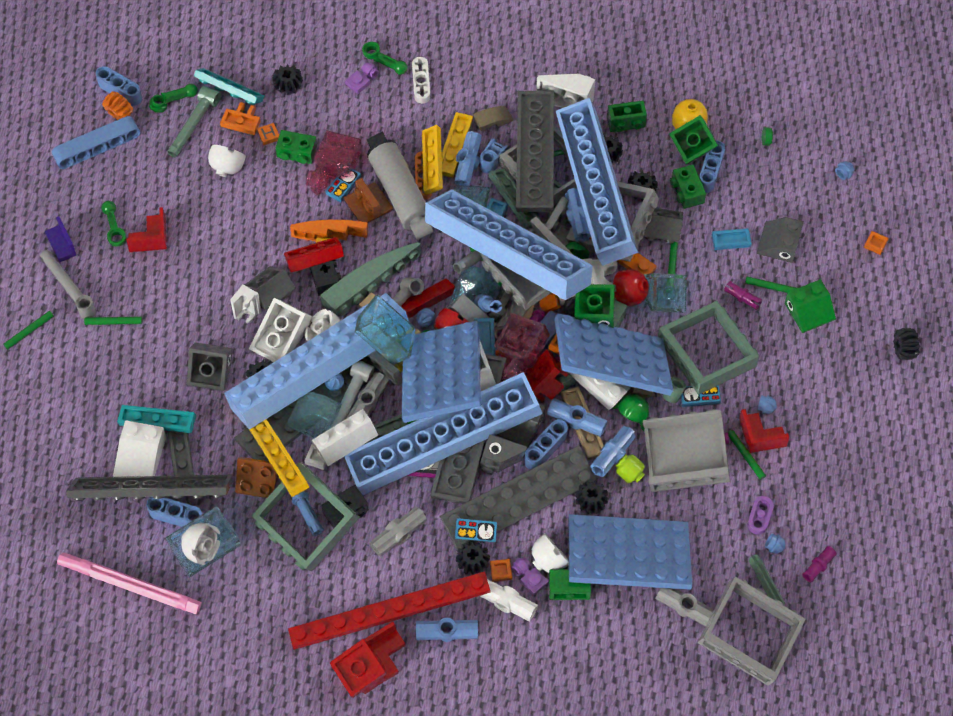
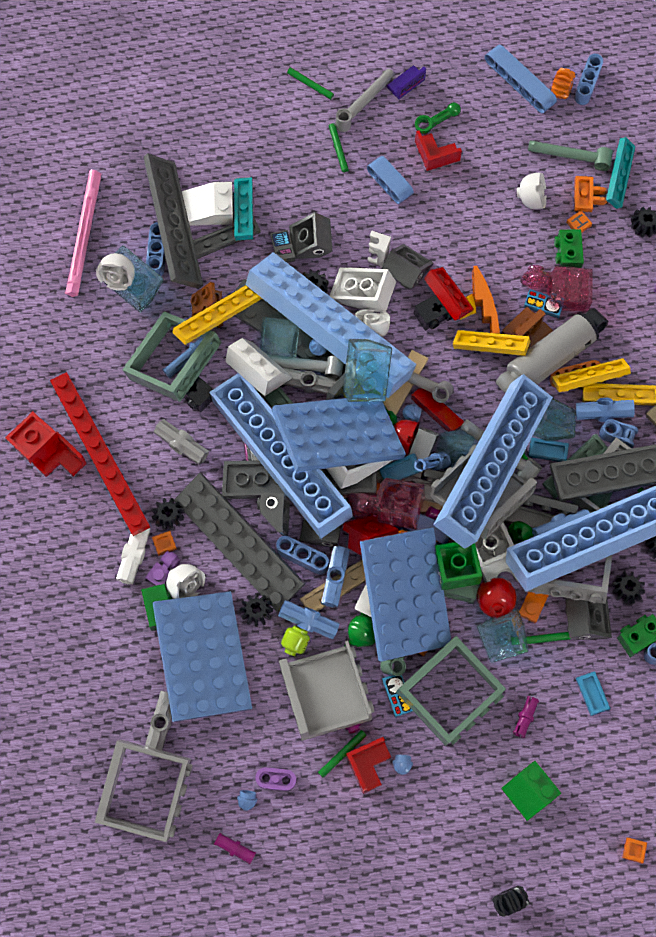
camera: 75 degrees right, 10 degrees up
green piece [149,84,198,113] -> none
sand green slope [320,242,421,317] -> none
medium blue piece [416,618,478,642] -> none
tile [455,518,497,542] -> none
green bar [745,276,797,293] -> none
sand green axle [749,554,785,606] -> none
dark grey slope [756,217,804,263] -> none
none -> tile [270,230,295,263]
none -> medium blue beam [367,156,414,204]
none -> yellow plate [453,330,530,356]

